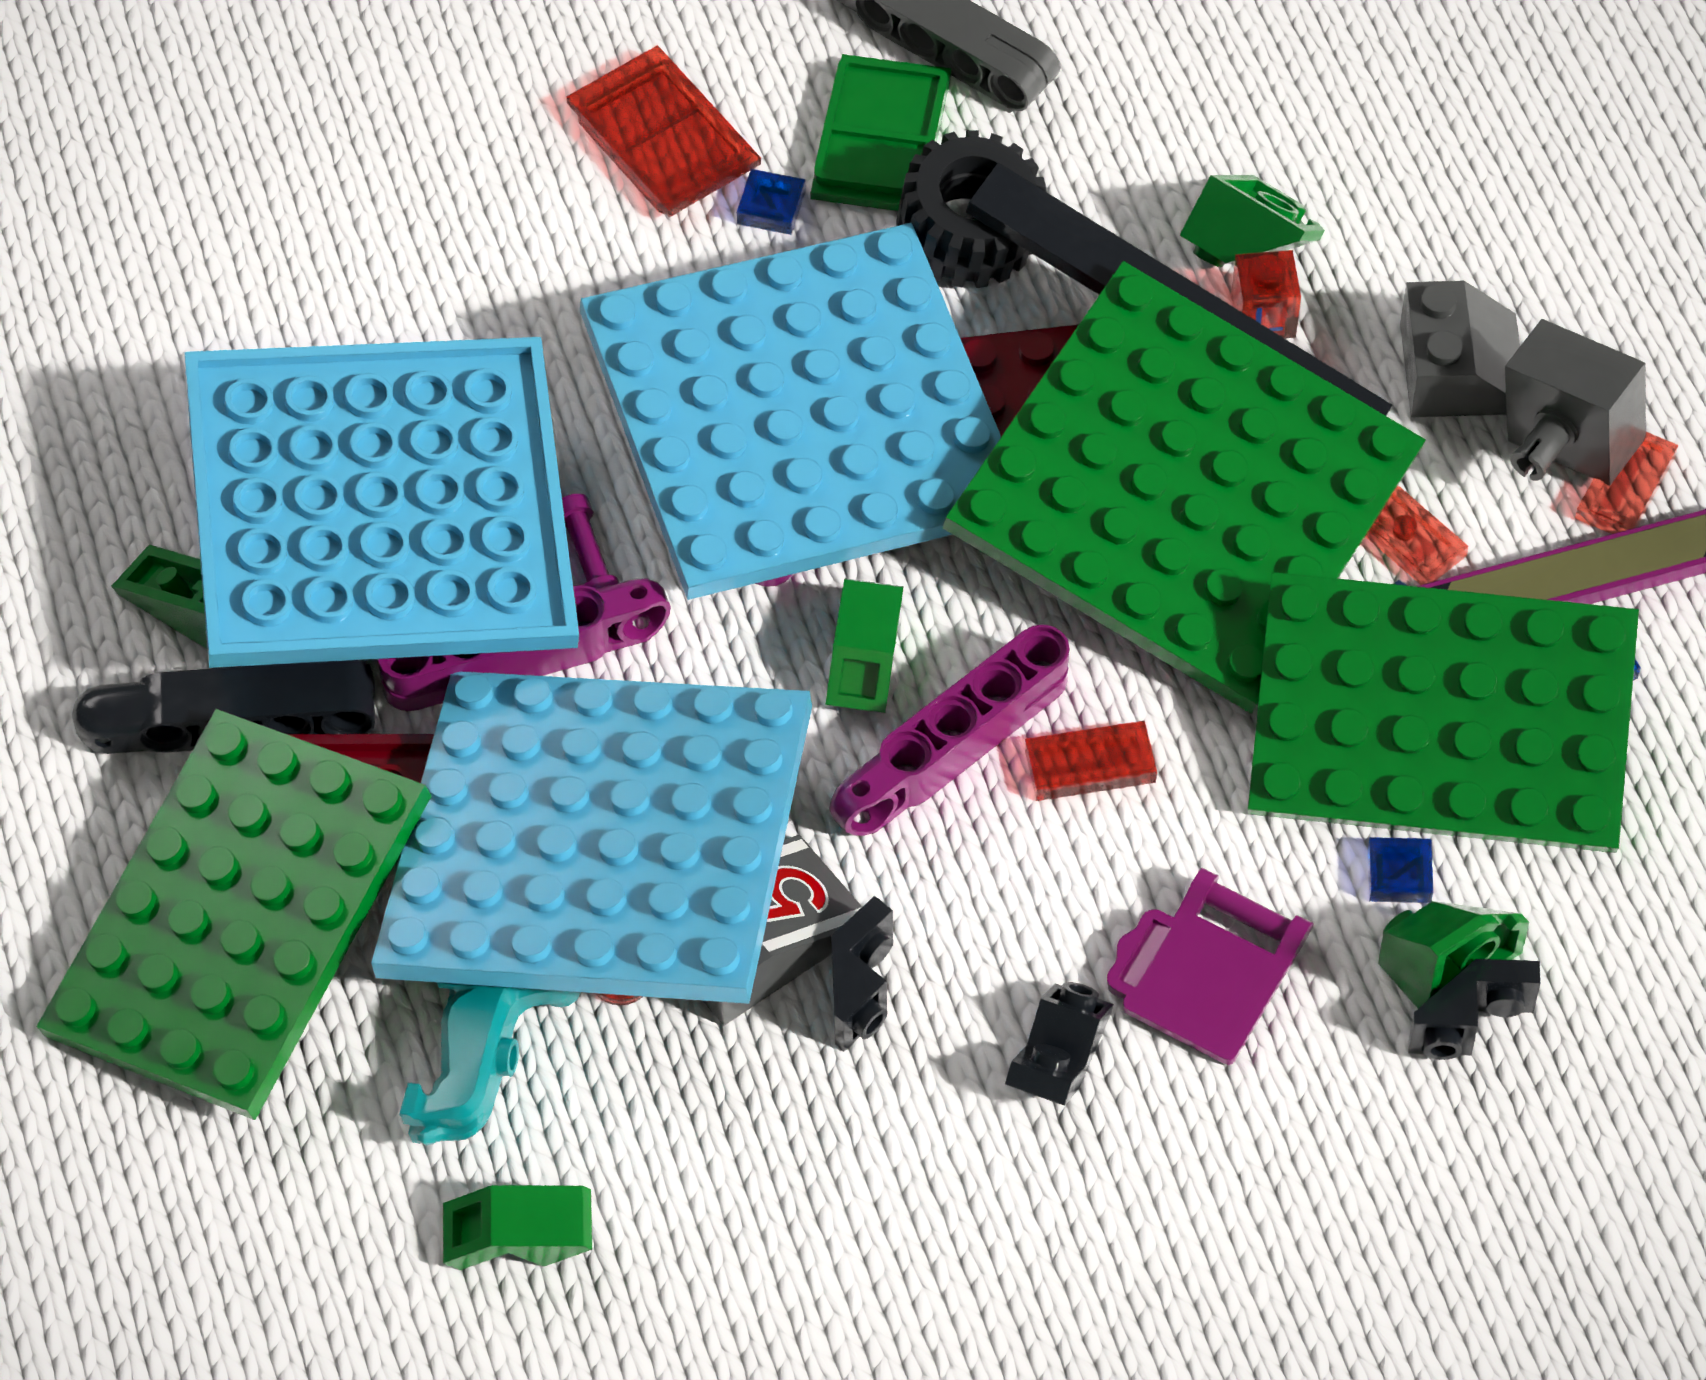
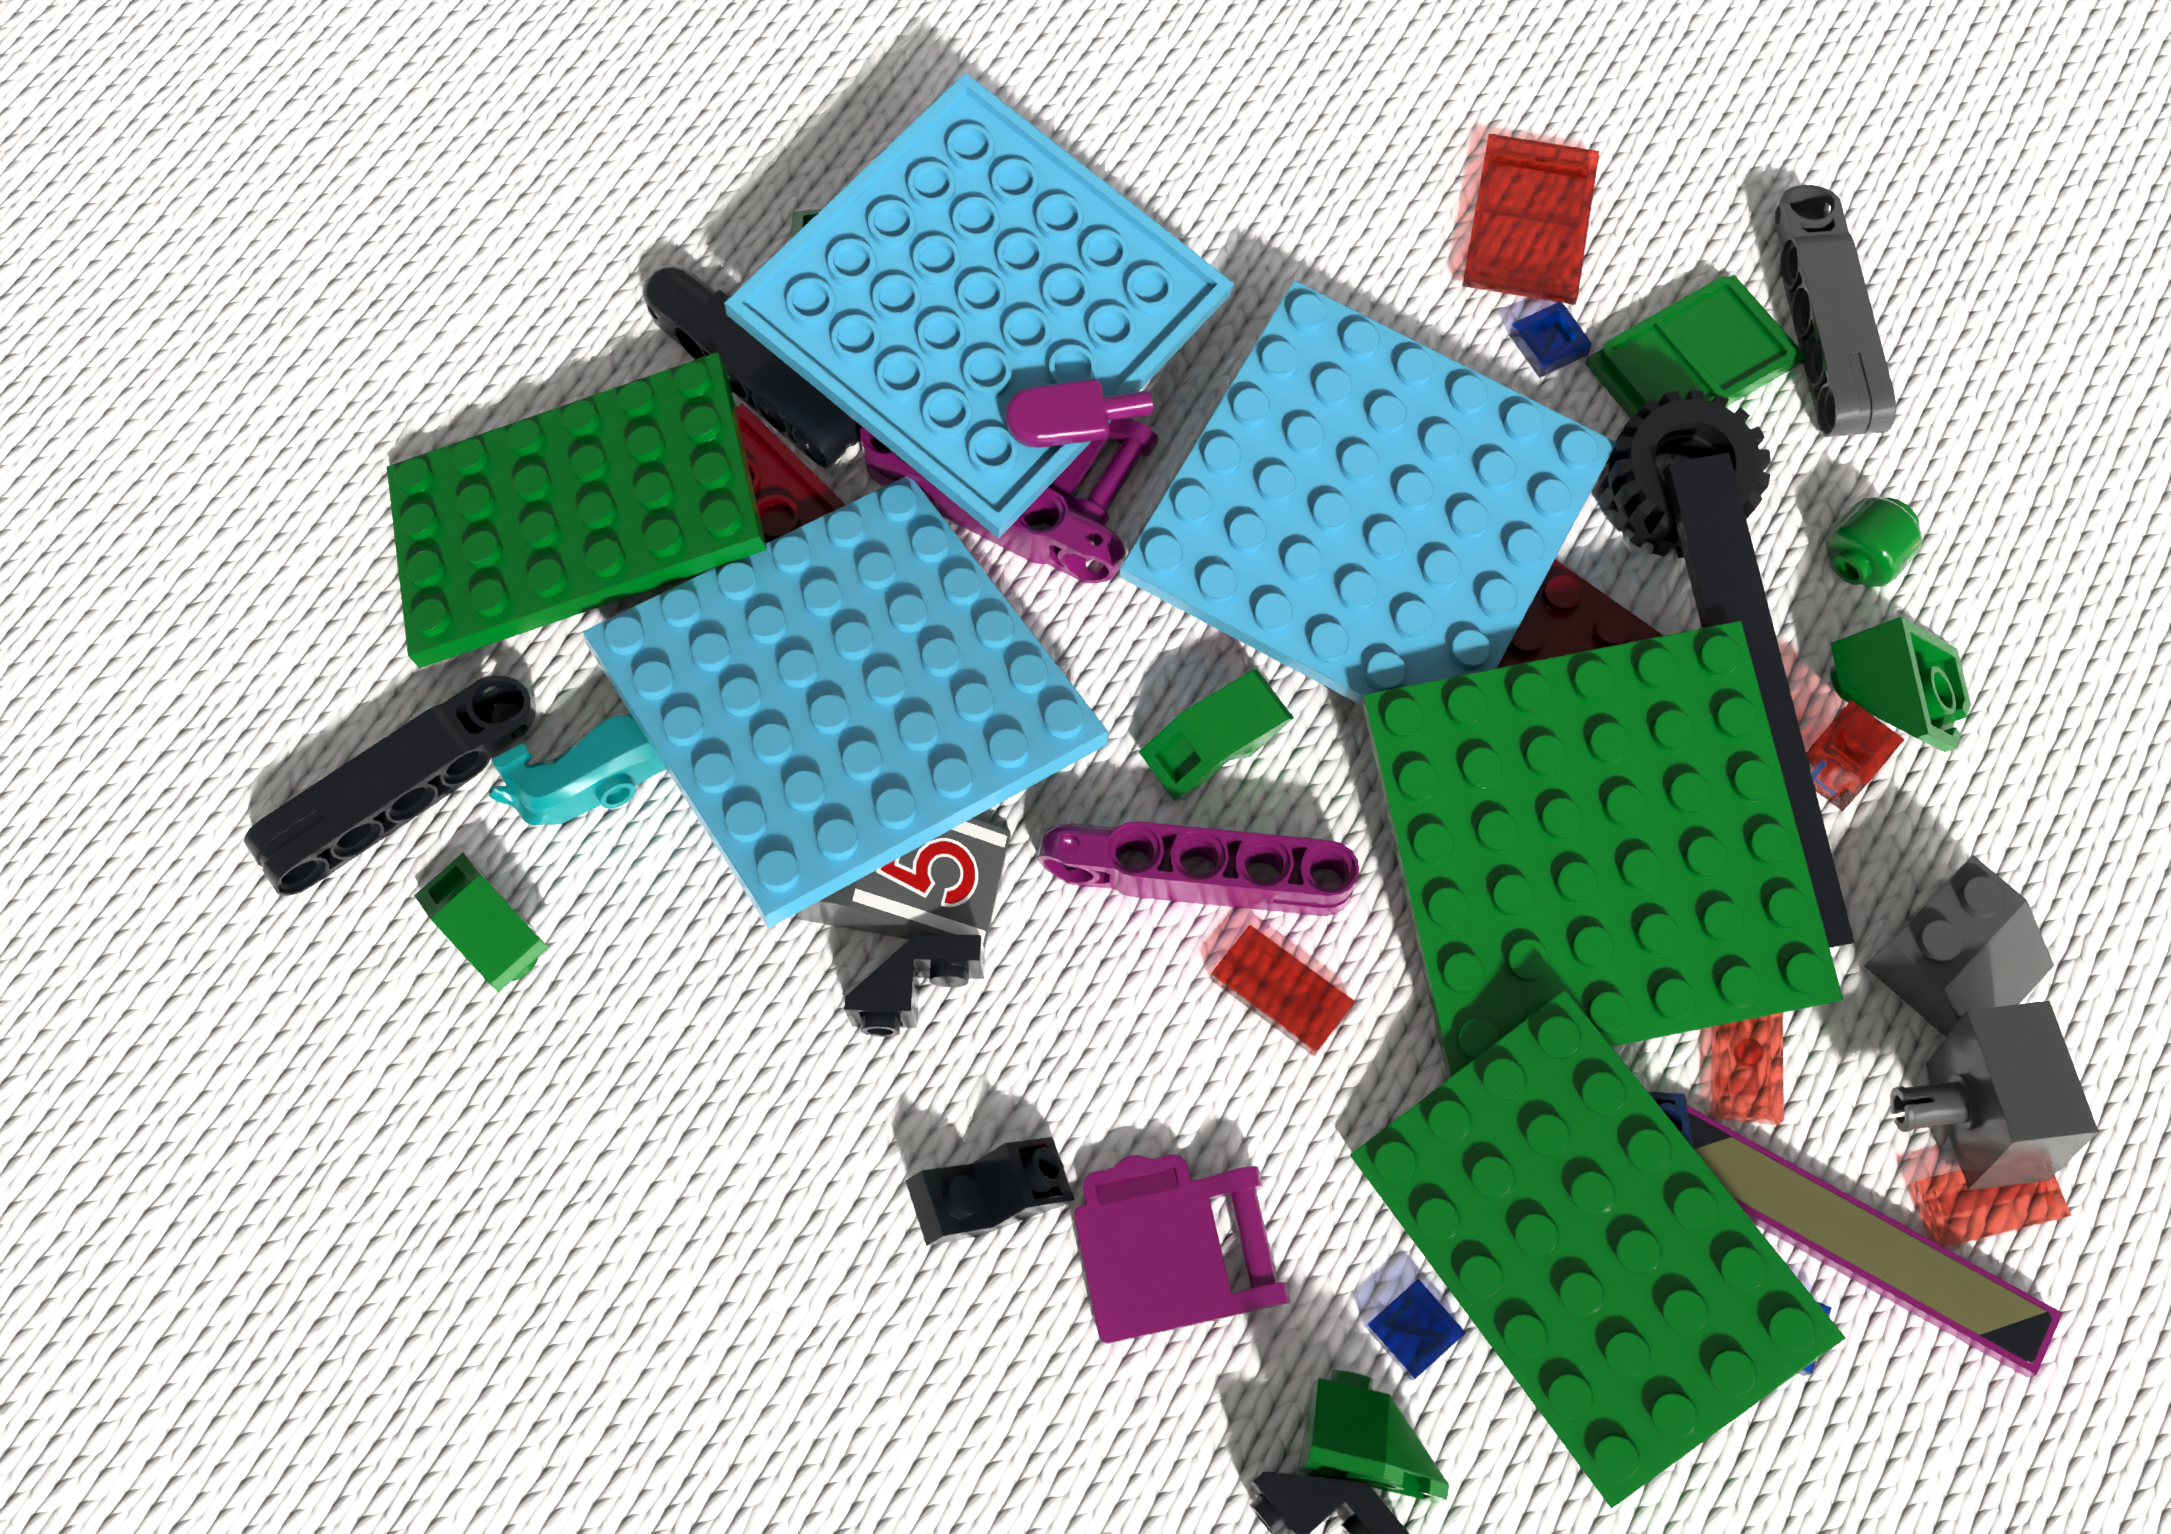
camera: 50 degrees right, 10 degrees up
none -> black piece [244,675,536,896]
none -> magenta piece [1005,379,1153,448]
none -> green head [1826,497,1923,587]

